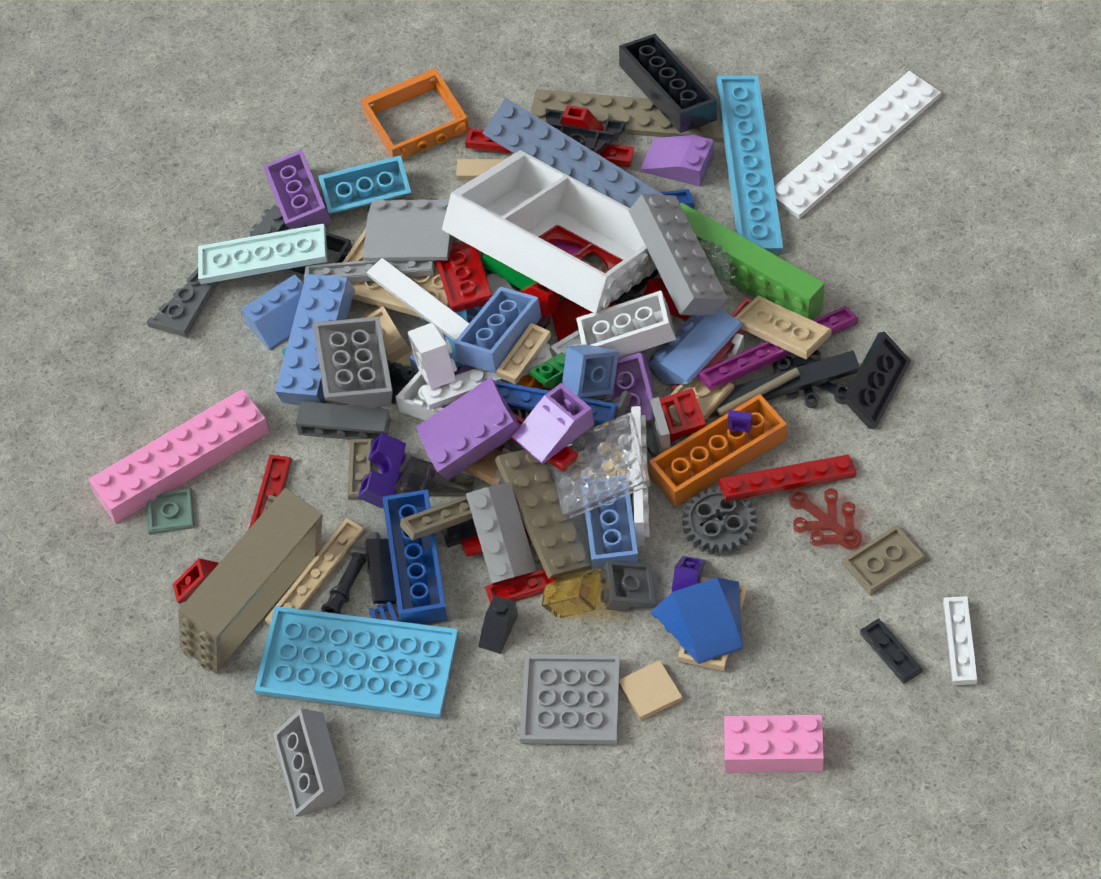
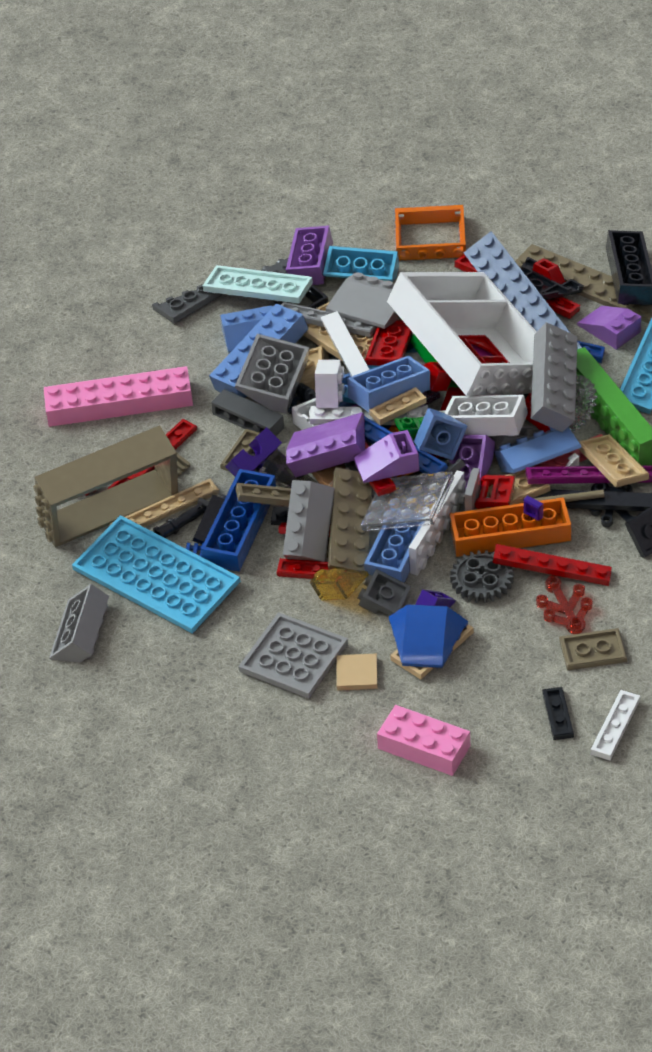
camera: 25 degrees right, 10 degrees down
sand green tile [147,488,194,535] -> none
black slope [478,595,518,654] -> none

